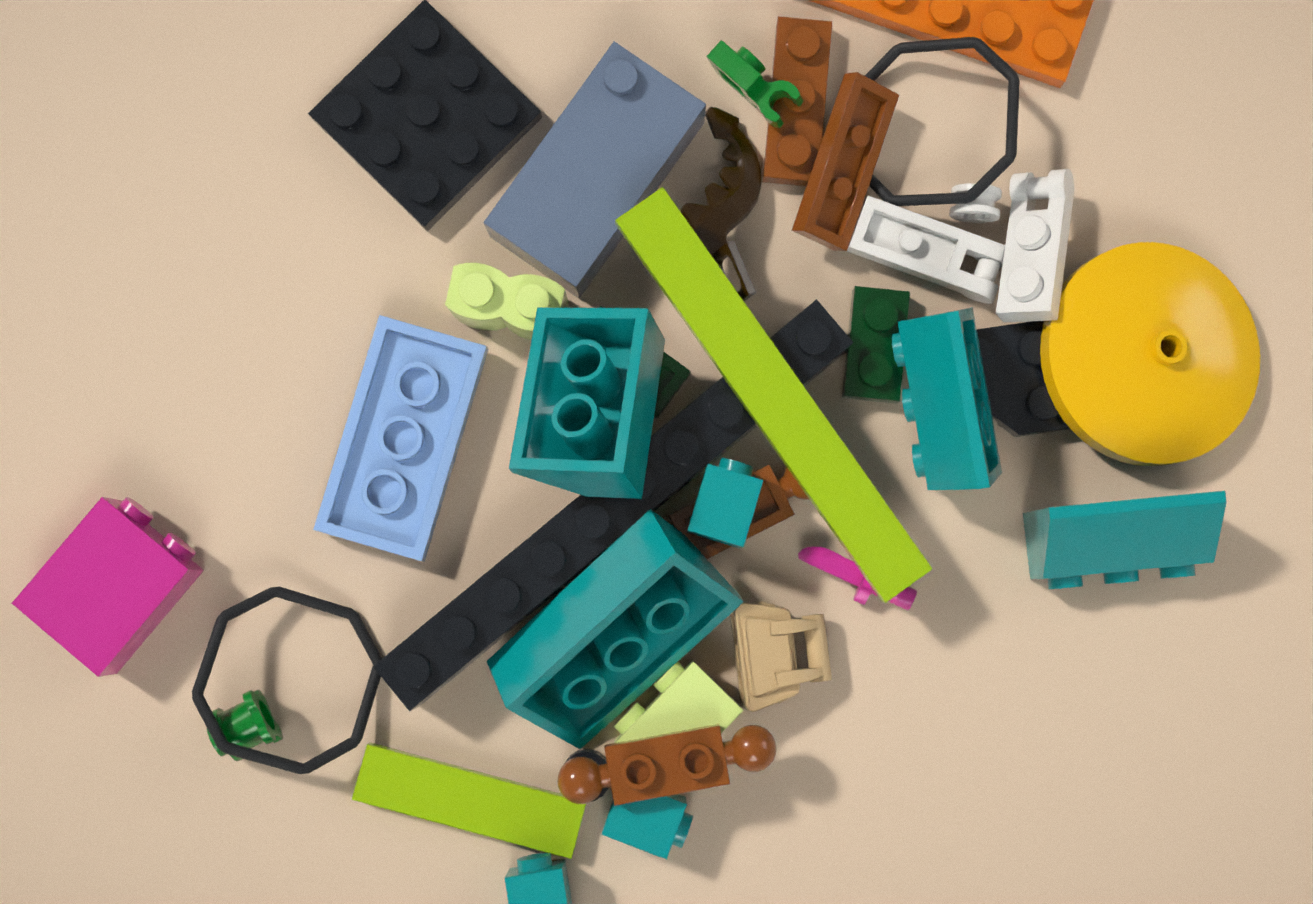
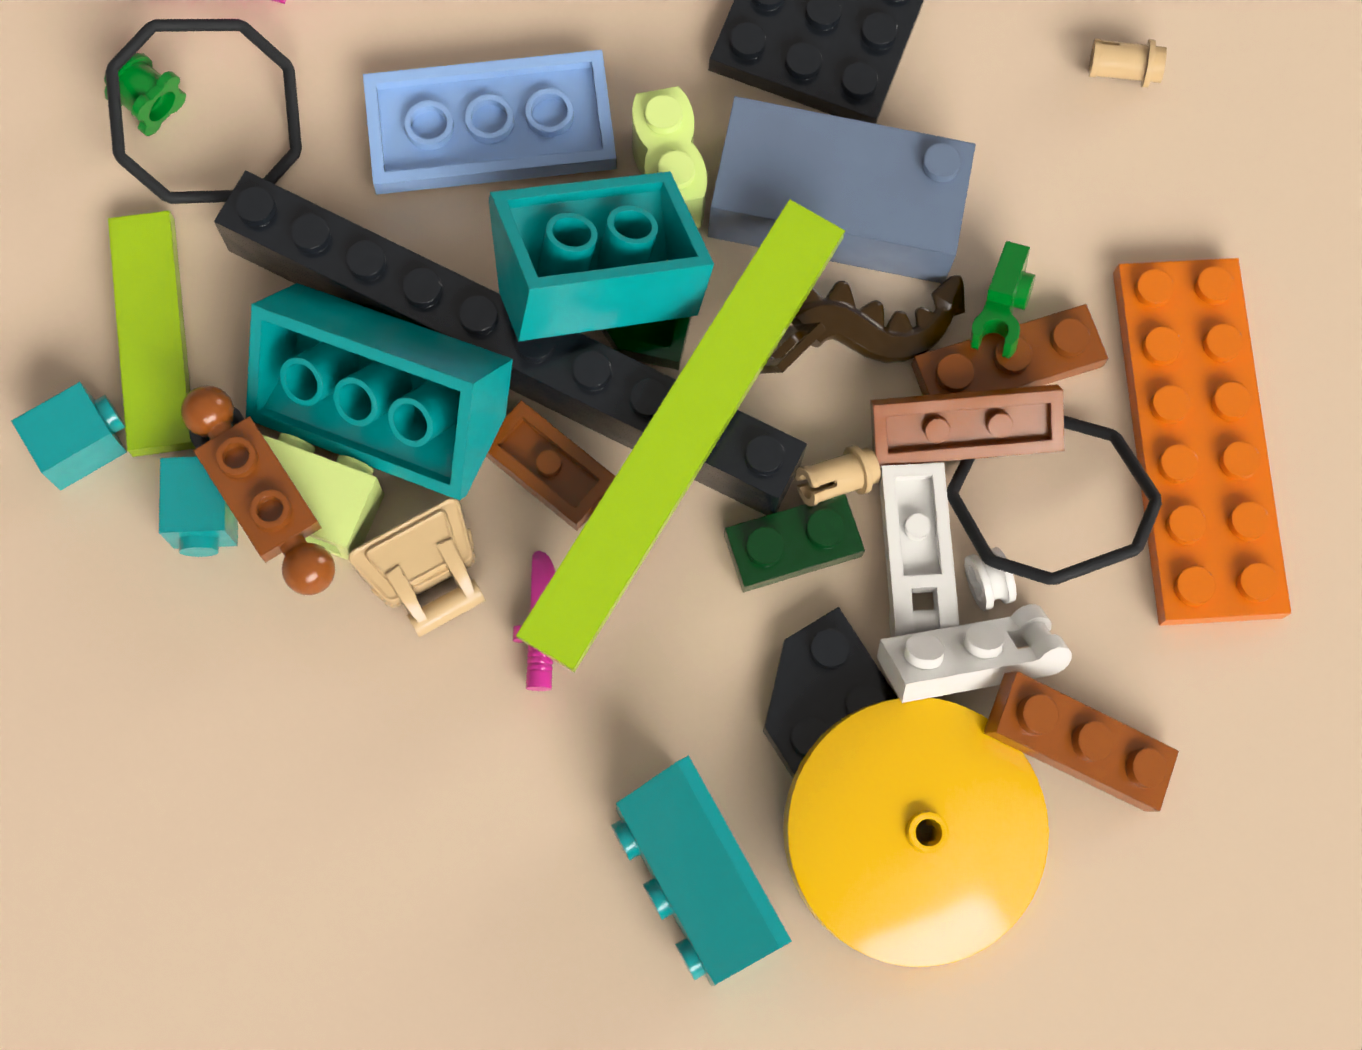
camera: 60 degrees right, 10 degrees down
teal brick [686,458,763,549] -> none
teal slope [892,307,1002,490] -> none
none -> tan pin [795,445,881,506]
none -> dark orange plate [983,671,1179,812]

